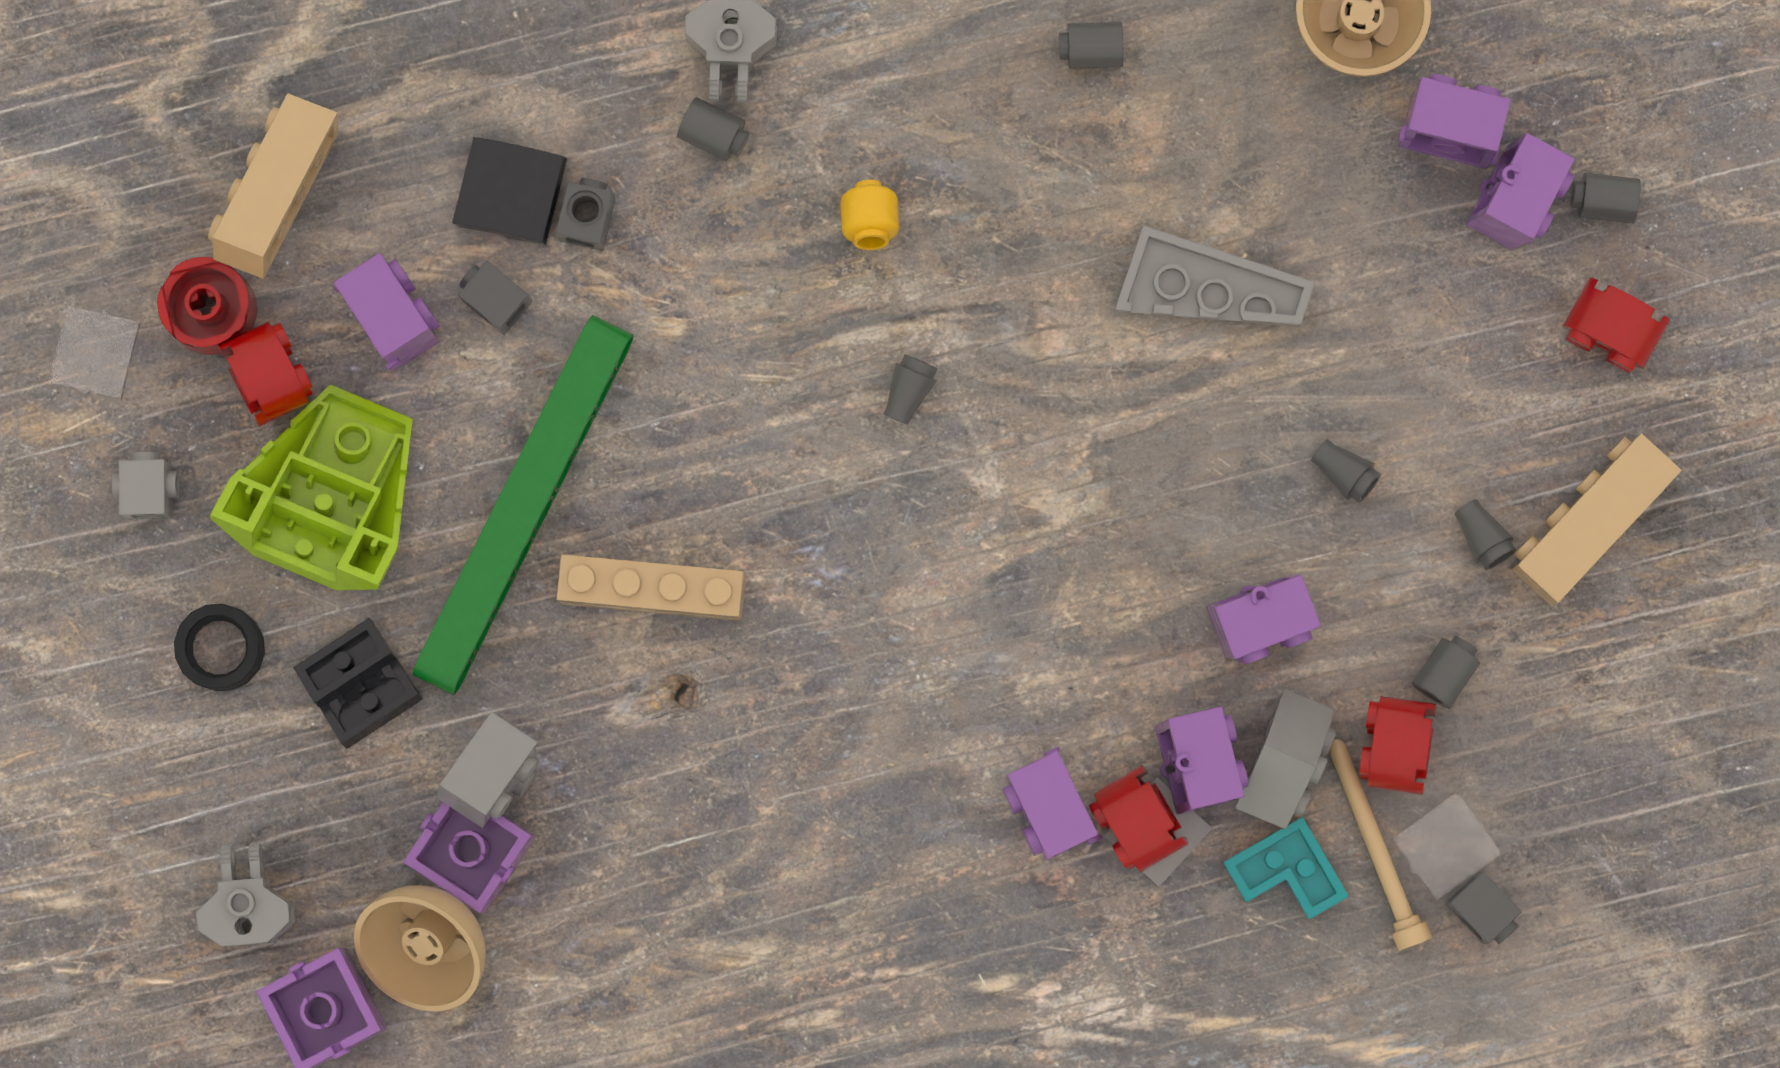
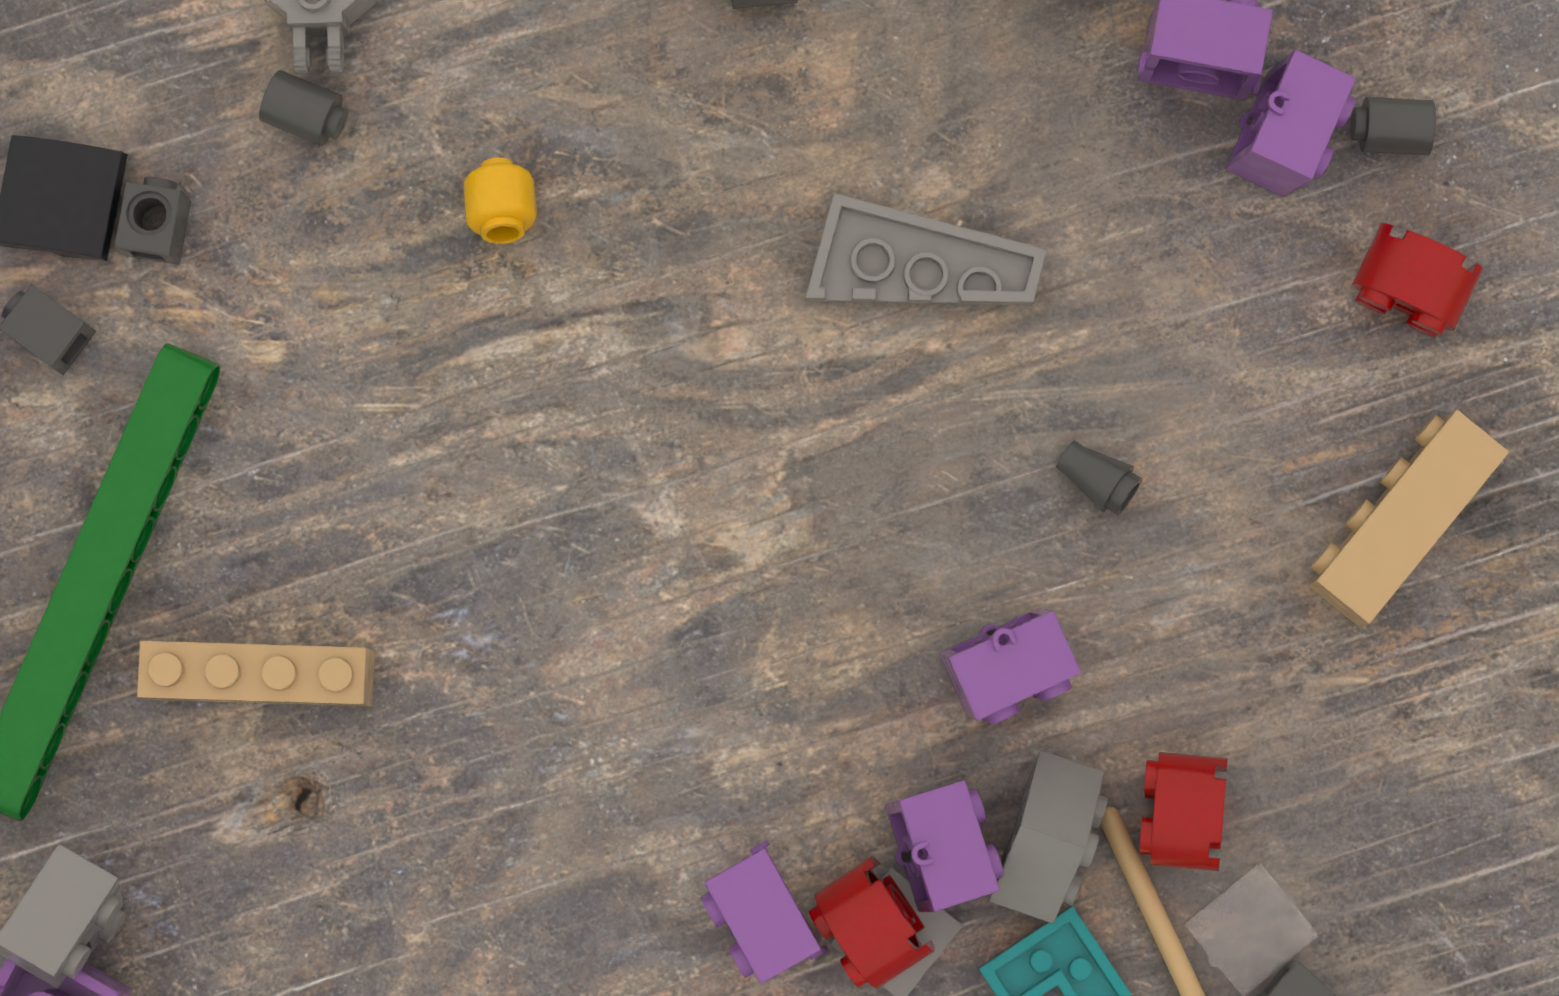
camera: 10 degrees left, 0 degrees up
dark grey cone [883,354,938,425] -> none
dark grey brick [1412,636,1480,709] -> none
dark grey cone [1454,499,1516,570] -> none

